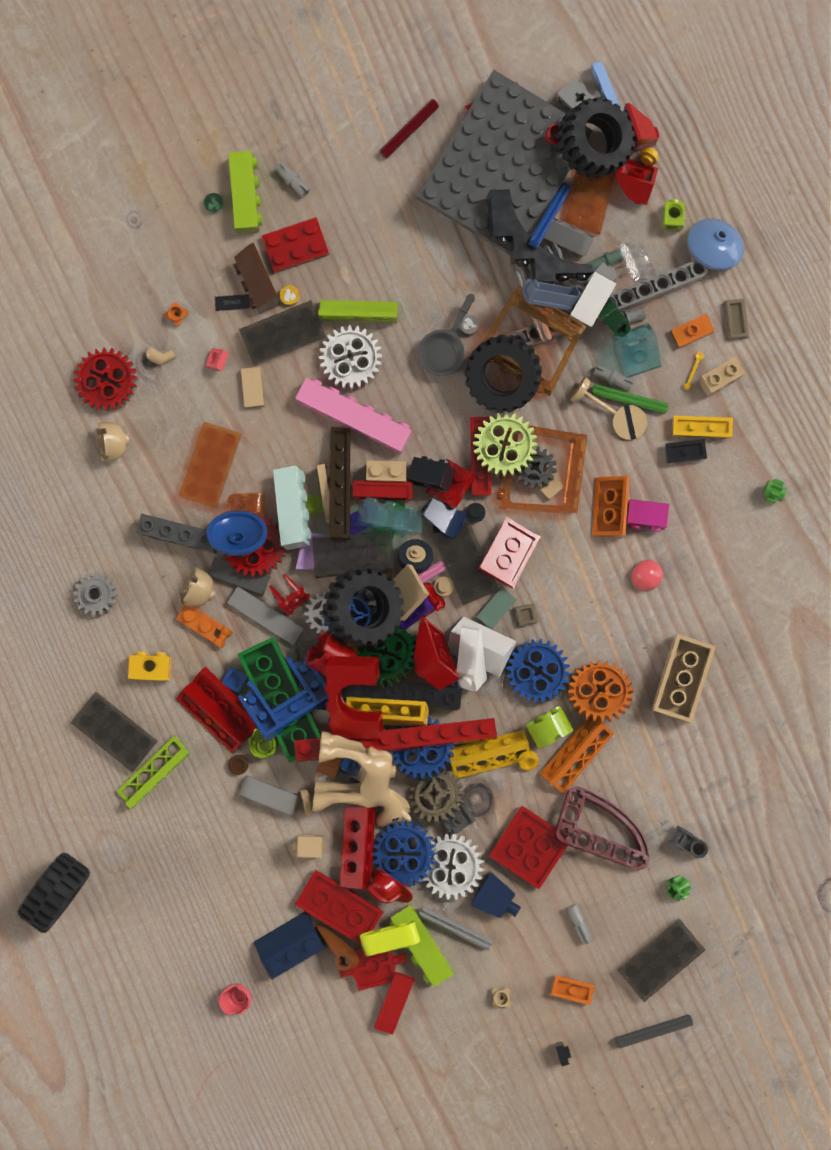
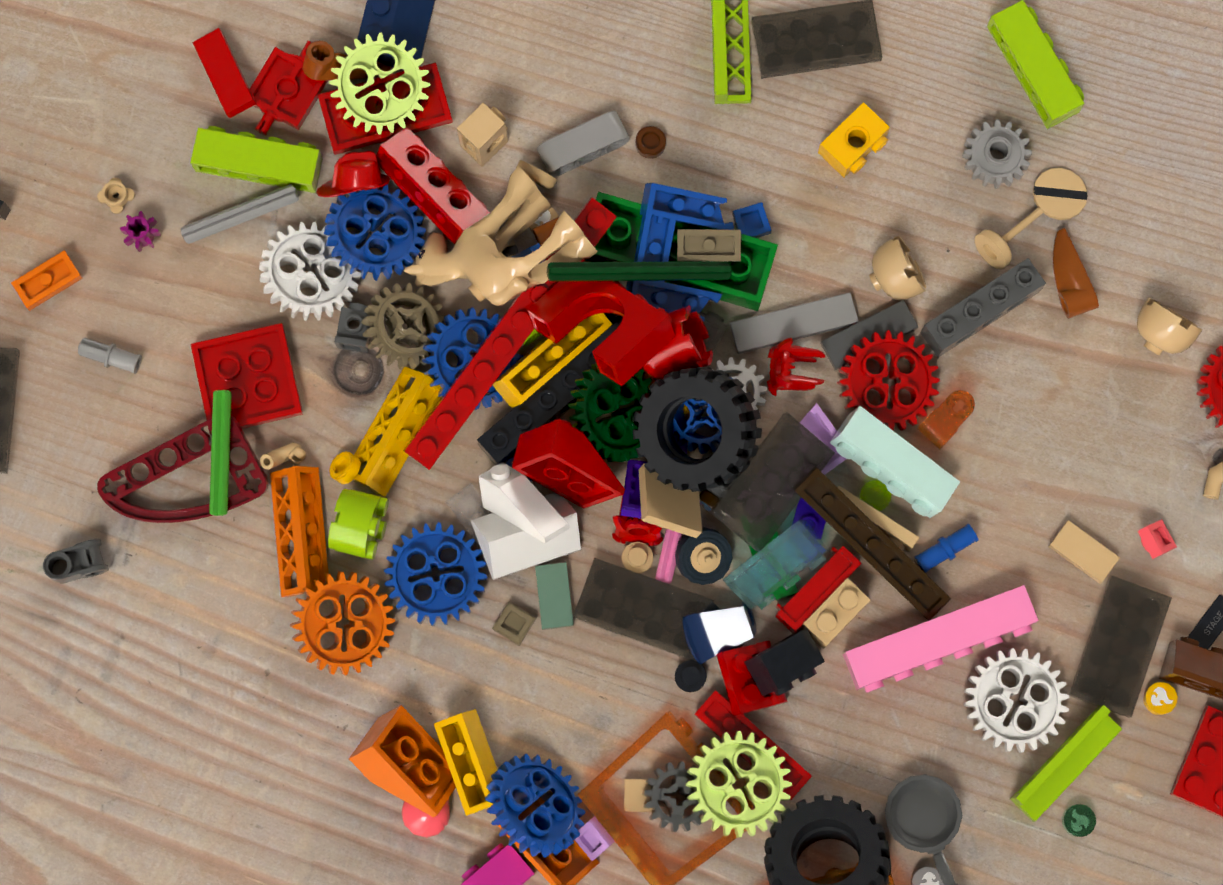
camera: 130 degrees right, 5 degrees down
orange plate [176,605,233,648] -> none
red slope [176,666,257,754] -> none
clear orange plate [179,422,242,508] -> none
blue dish [207,511,267,556] -> none
lime hair [249,728,278,759] -> none
neon yellow beam [360,921,420,956] -> none
dark blue torso [470,871,521,918] -> none
plate [478,517,540,589] -> none
tan brick [650,634,716,723] -> none
bright green gear [666,875,691,902] -> none
none -> magenta gear [120,211,161,252]
none -> bright green axle [209,390,231,516]
none -> tan arm [260,442,306,470]
none -> yellowish green gear [329,33,430,134]
none -> orange slope [349,705,456,817]
none -> yellow brick [434,709,497,816]
none -> blue gear [485,754,586,858]
none -> dark green axle [547,261,732,281]
none -> lavender plate [575,816,617,861]
none -> dark tan plate [677,229,741,261]
none -> blue pin [914,524,979,573]
none -> tan piece [974,168,1088,270]
none -> lime brick [987,0,1085,129]
none -> dark orange piece [1053,228,1099,319]
none -> clear green tile [1062,804,1096,837]

